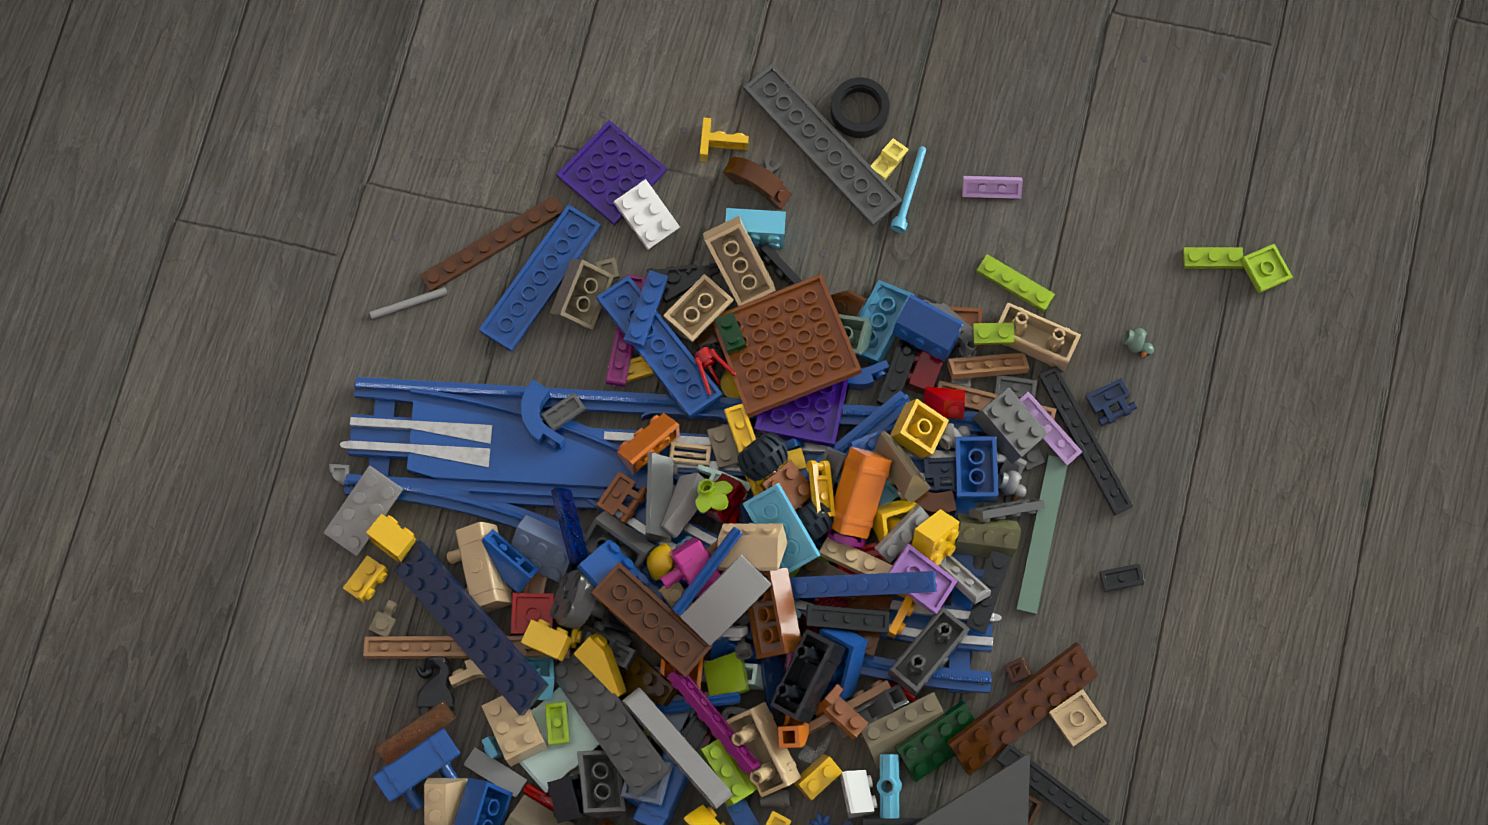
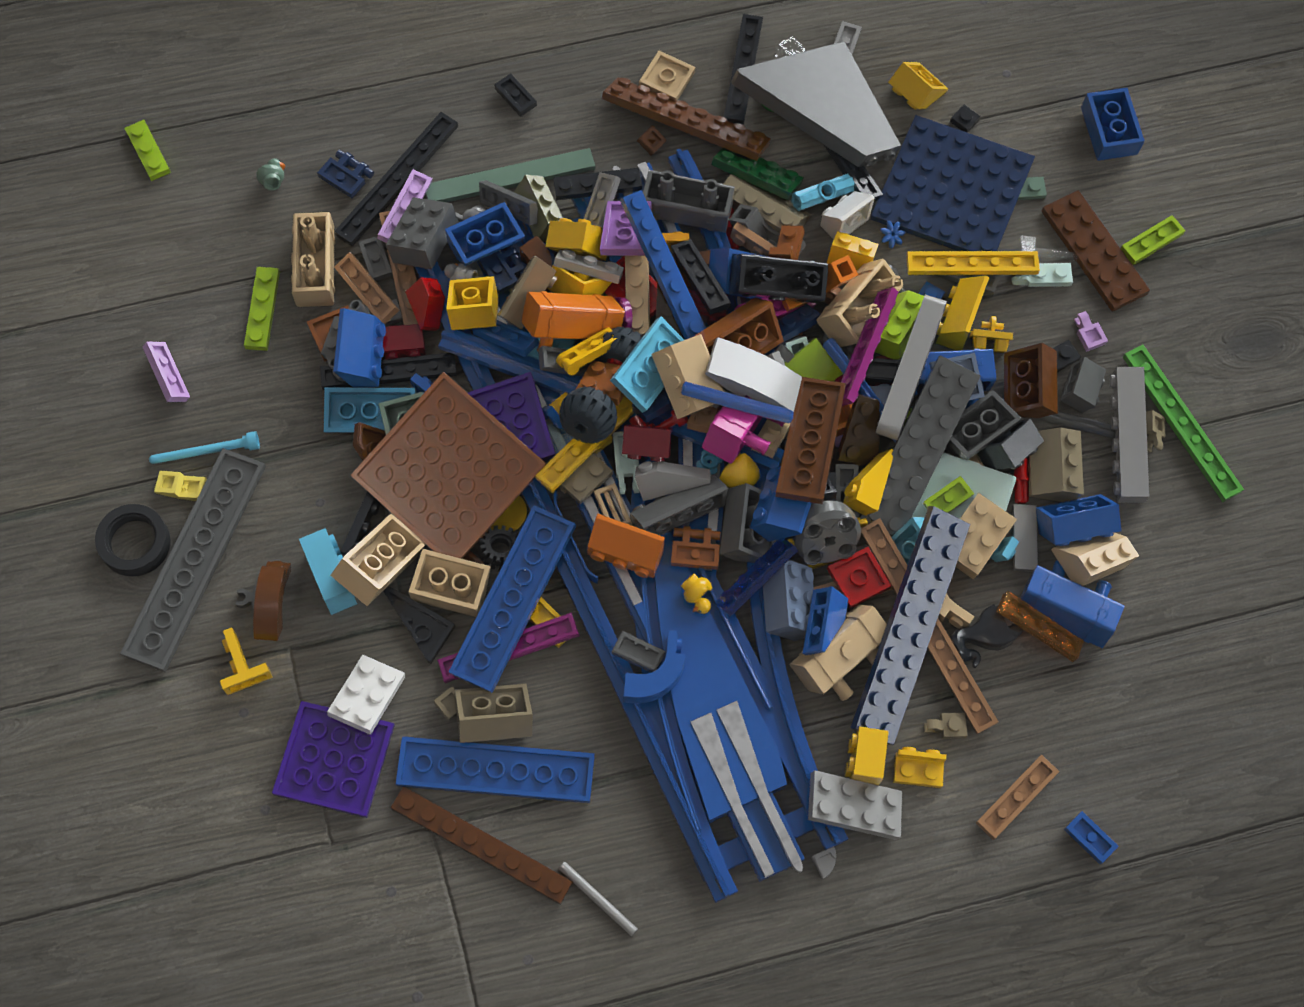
camera: 120 degrees left, 5 degrees down
yellow brick [521,619,573,662] -> none
blue plate [624,270,669,348] -> none
red plant [694,347,736,396] -> none
lime plate [695,479,733,513] -> none
dark green plate [715,312,747,355] -> none
lime plate [973,323,1014,345] -> none
lime tile [1240,244,1293,294] -> none
none -> yellow animal [681,573,712,614]
none -> medium nougat plate [976,754,1059,840]
none -> blue plate [1064,811,1118,865]

